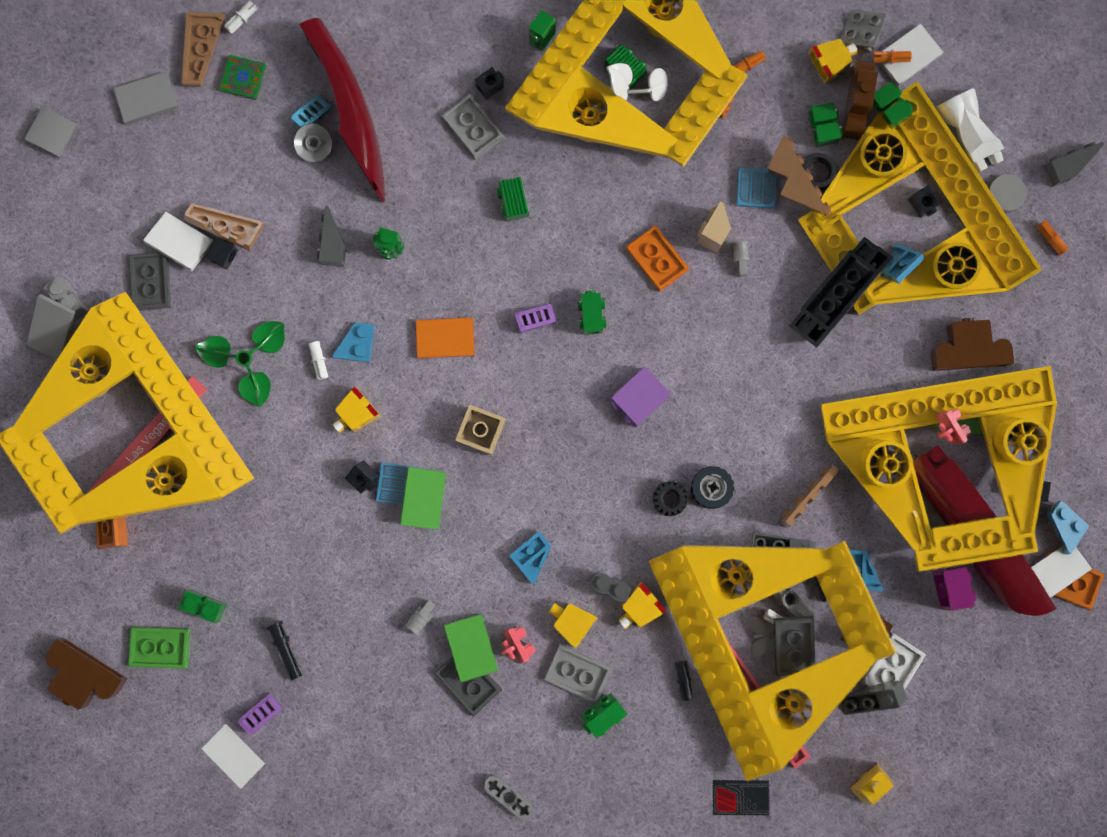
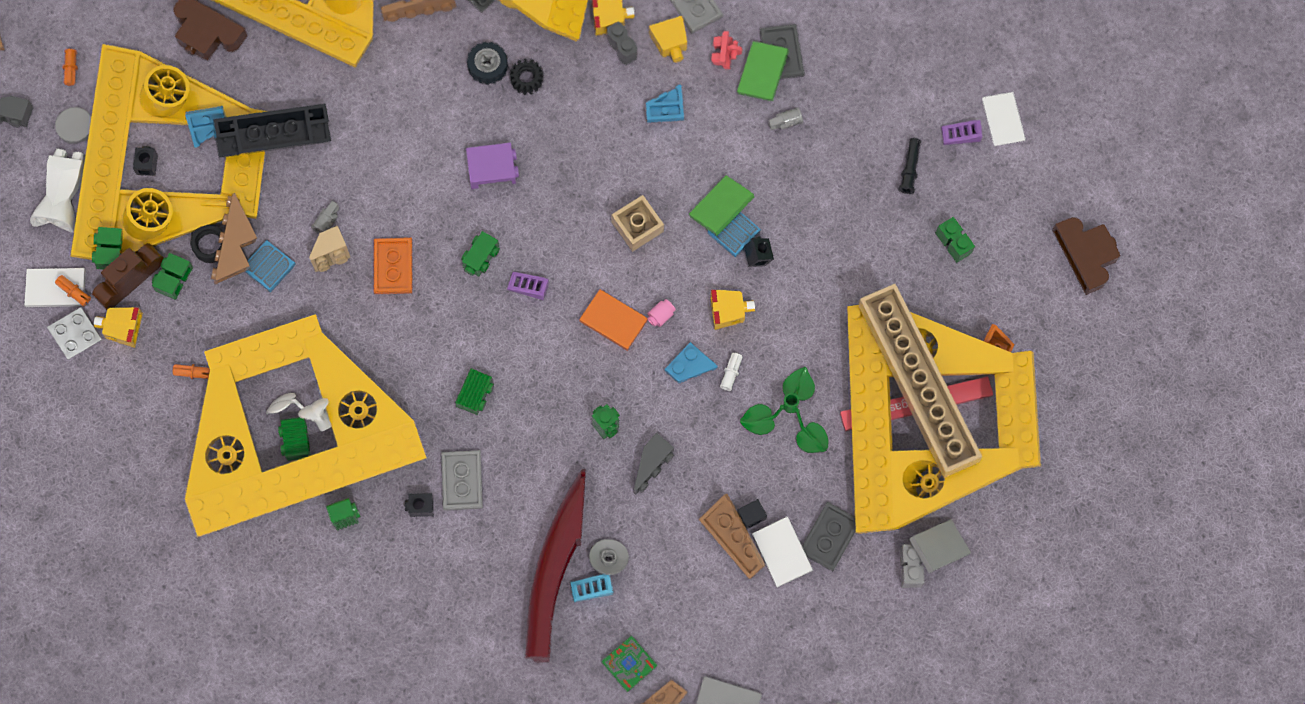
camera: 150 degrees left, 10 degrees down
bright green tile [128,627,190,669] -> none
none -> bright pink brick [647,299,676,327]
none -> tan brick [859,284,982,478]

